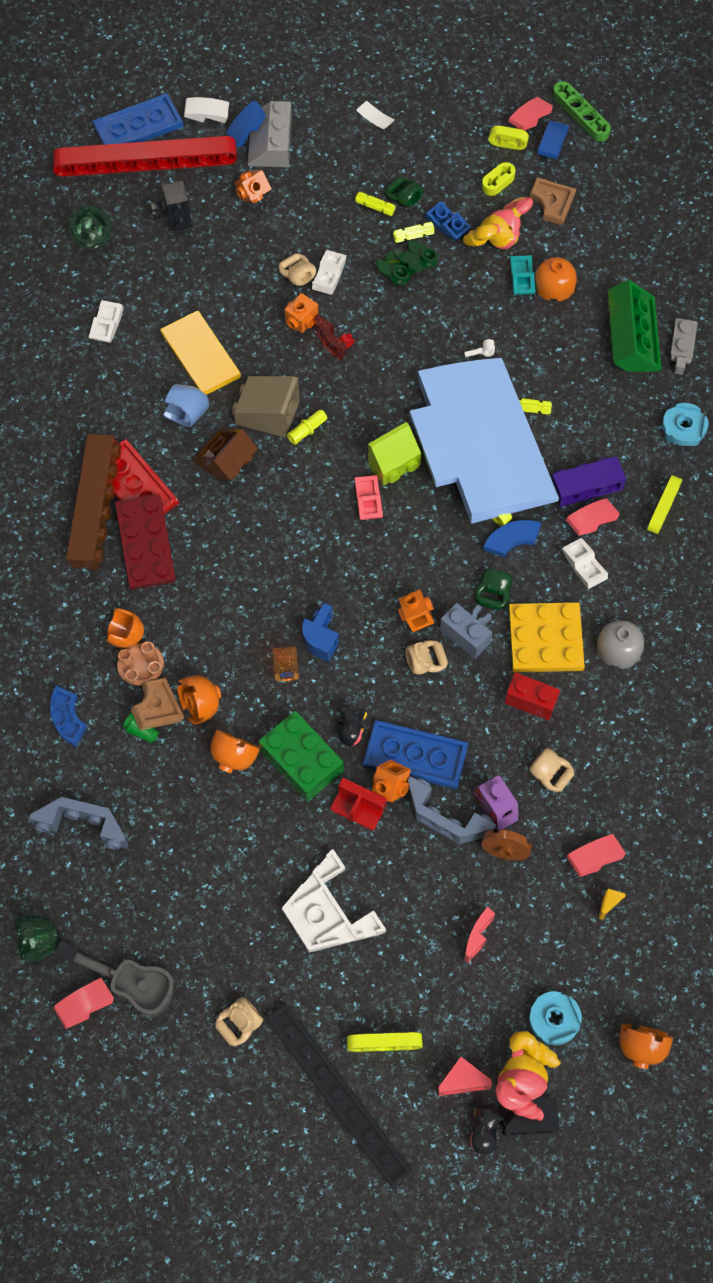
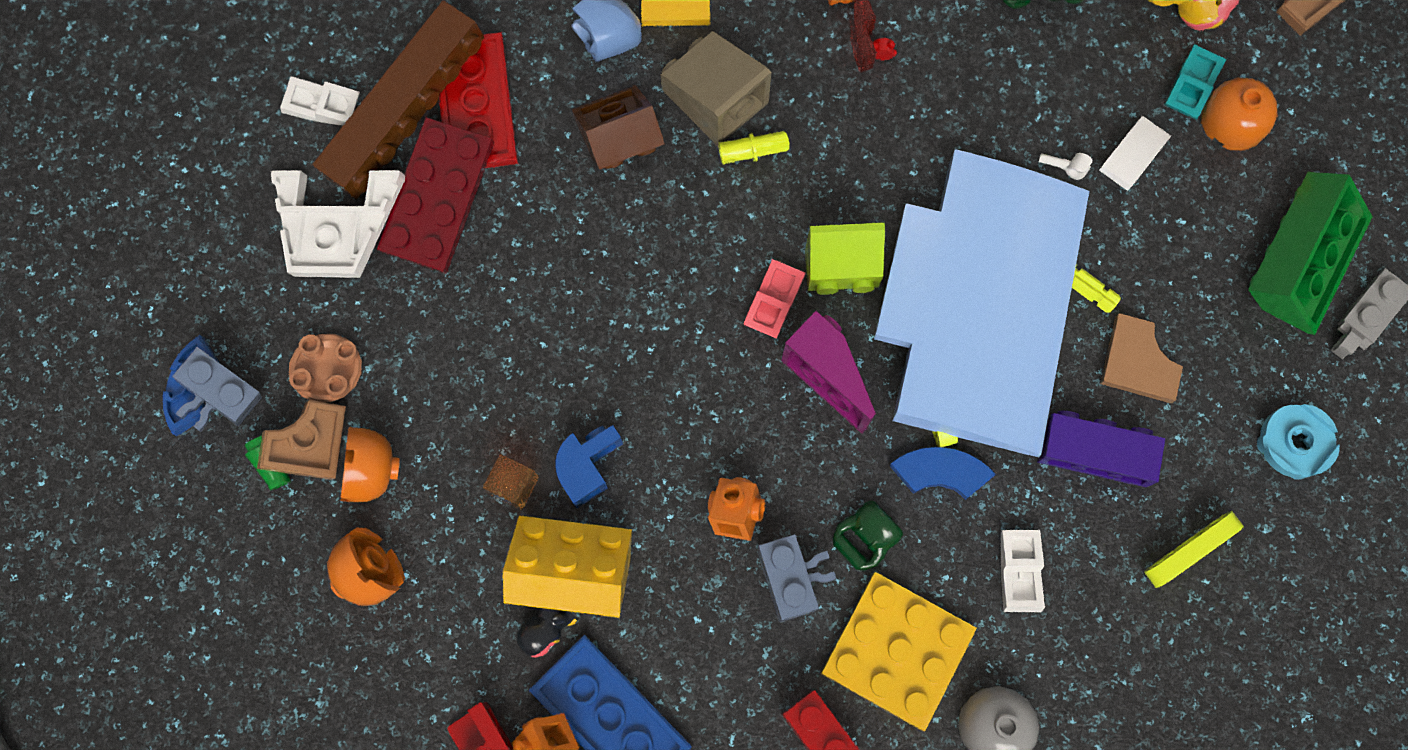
camera: 30 degrees right, 10 degrees up
sand blue slope [29,797,128,850] -> none
orange hair [106,608,144,648] -> none
green brick [258,711,344,802] -> none
tan piece [405,640,448,675] -> none
coral slope [566,498,620,536] -> none
none -> sand blue brick [172,347,262,432]
none -> white wing [271,171,405,278]
none -> white slope [281,76,360,125]
none -> yellow brick [503,516,632,617]
none -> magenta slope [781,311,876,434]
none -> white slope [1099,116,1171,191]
none -> medium nougat tile [1100,313,1183,404]

